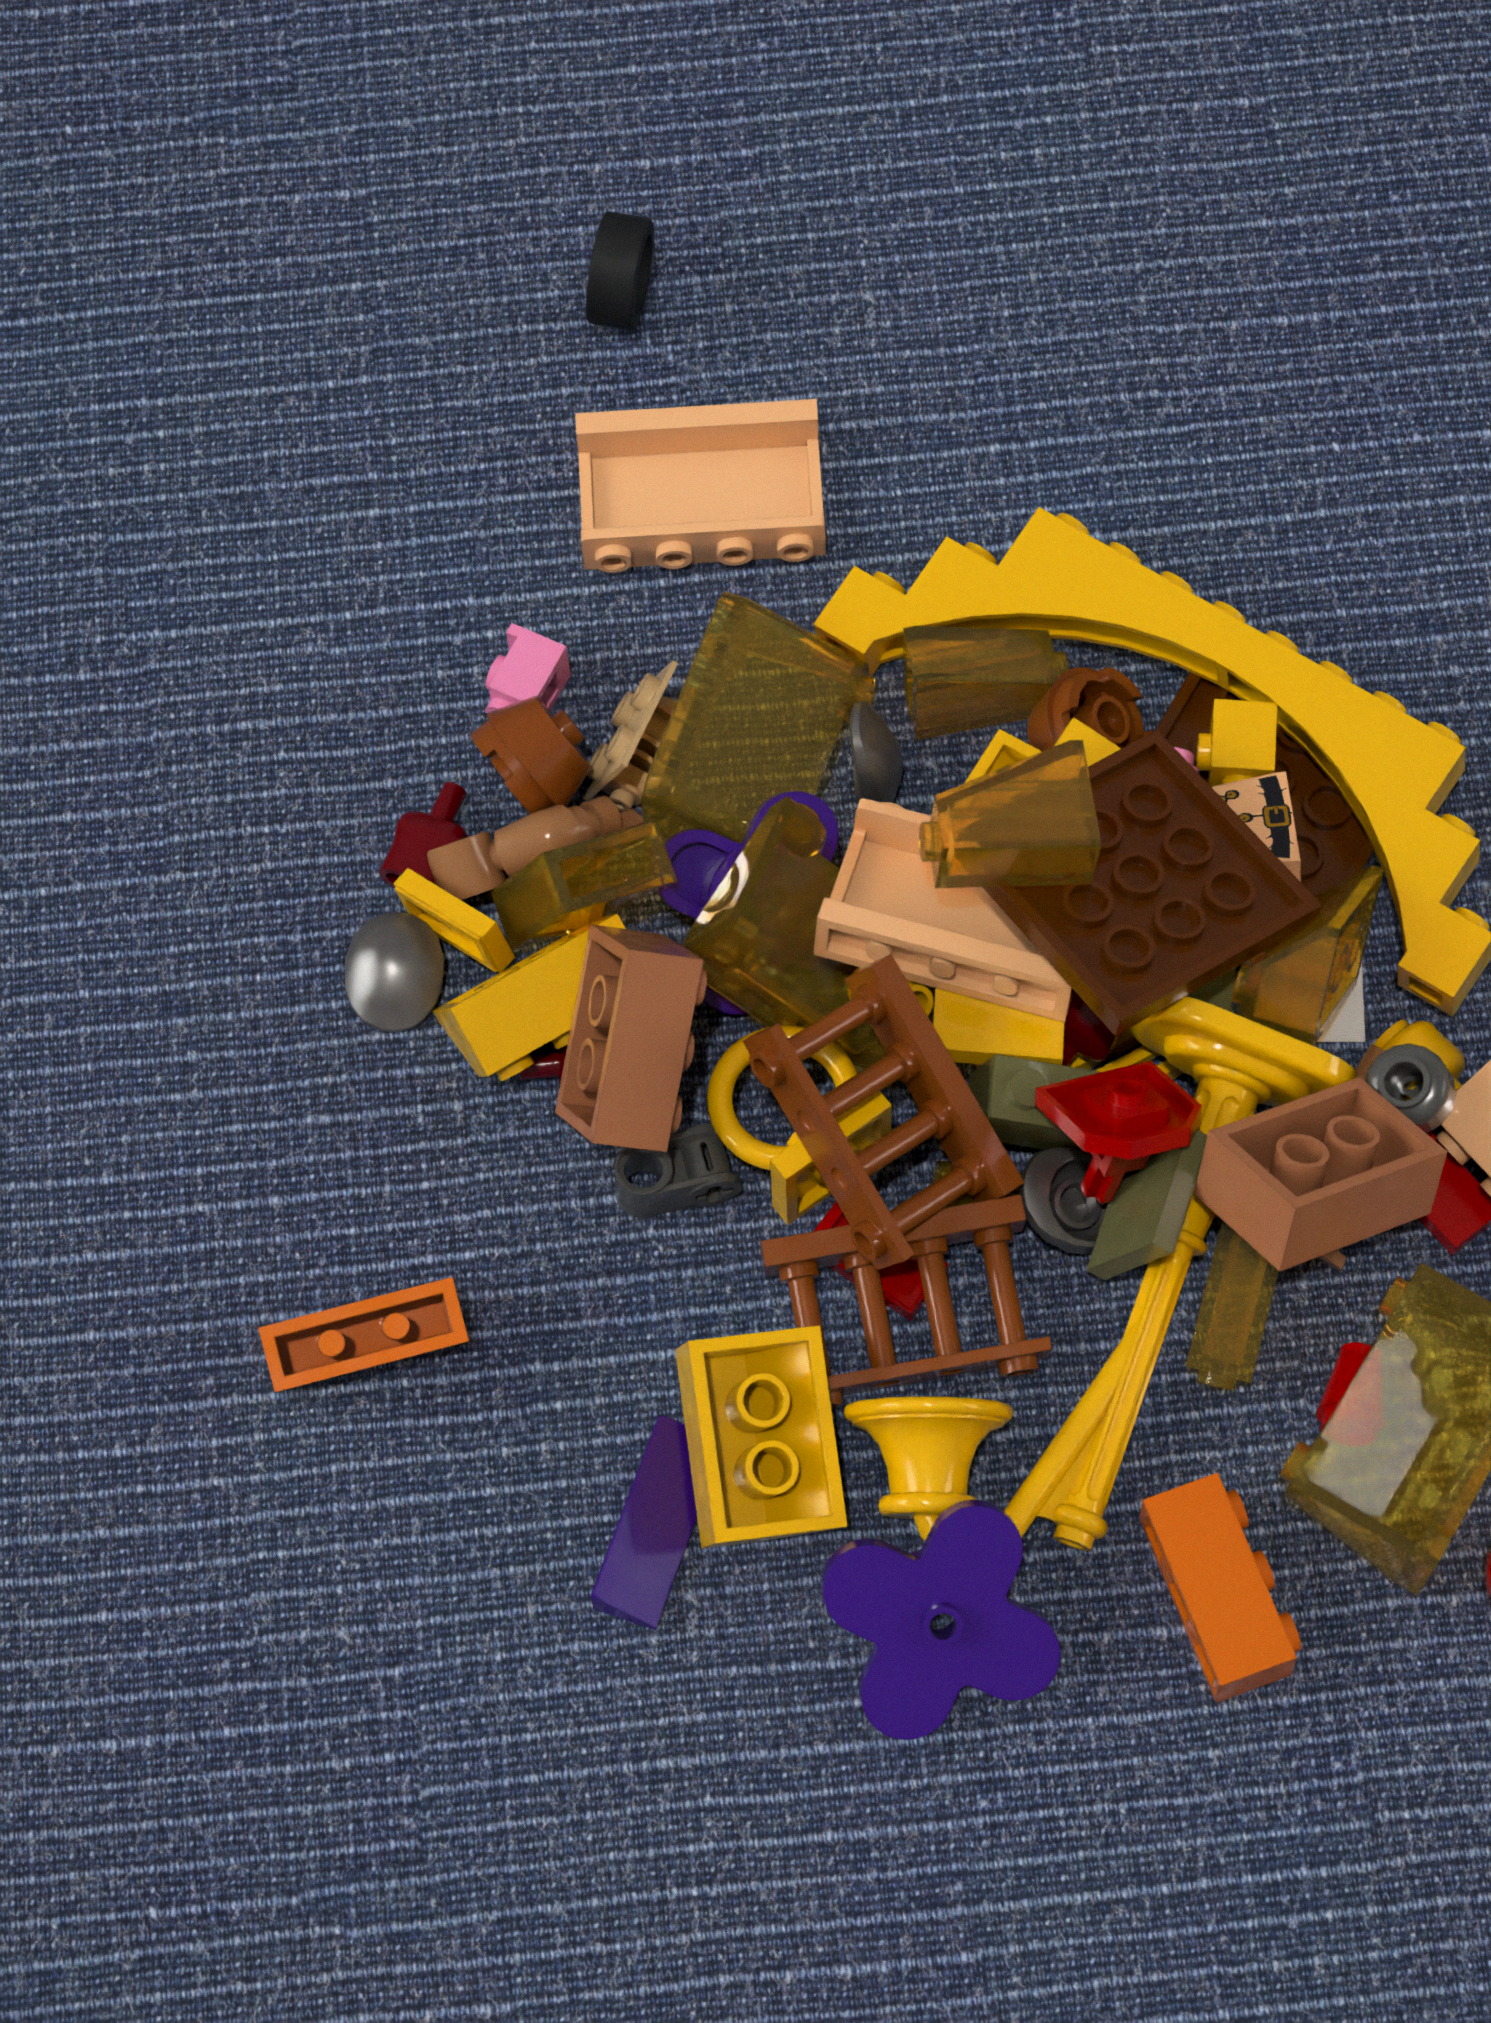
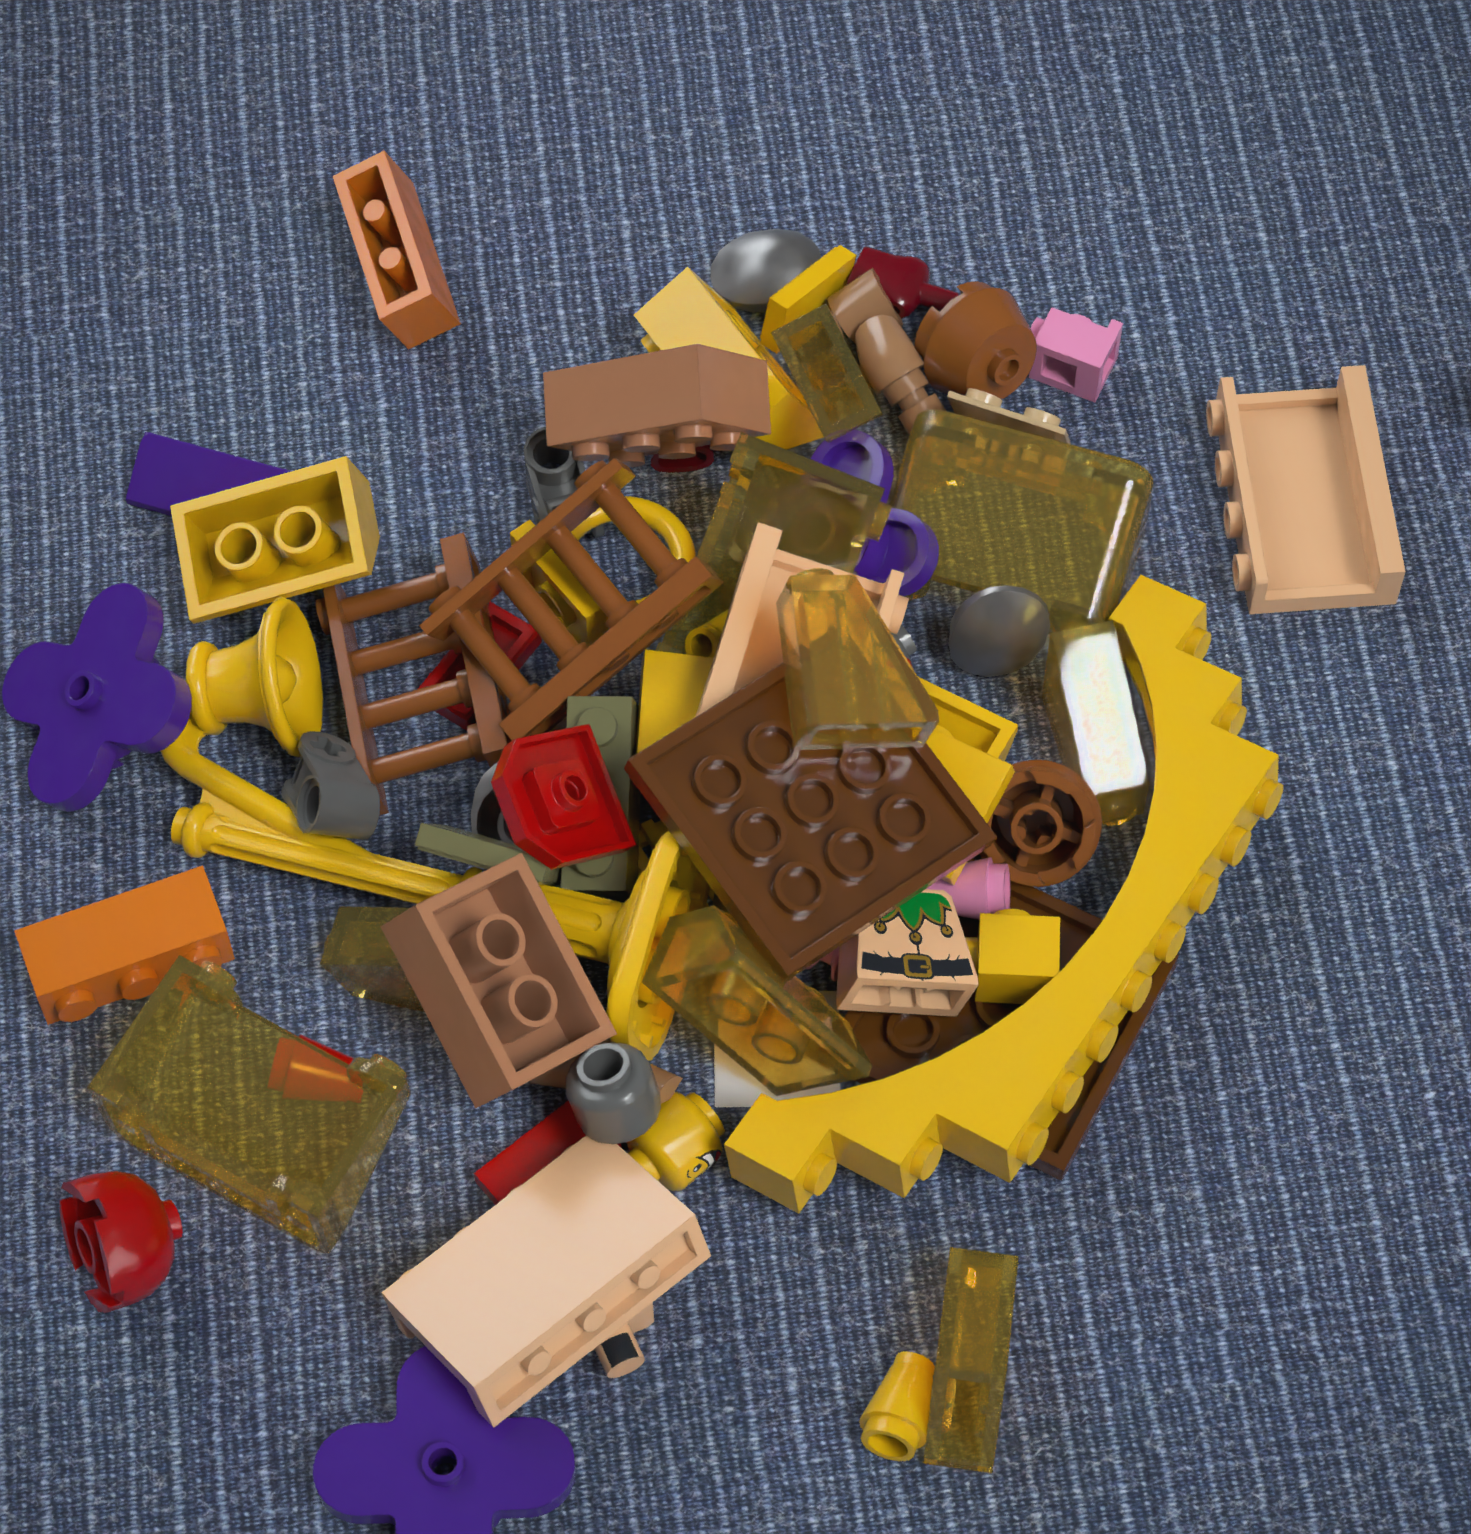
camera: 85 degrees right, 5 degrees down
none -> dark grey piece [281,731,380,840]

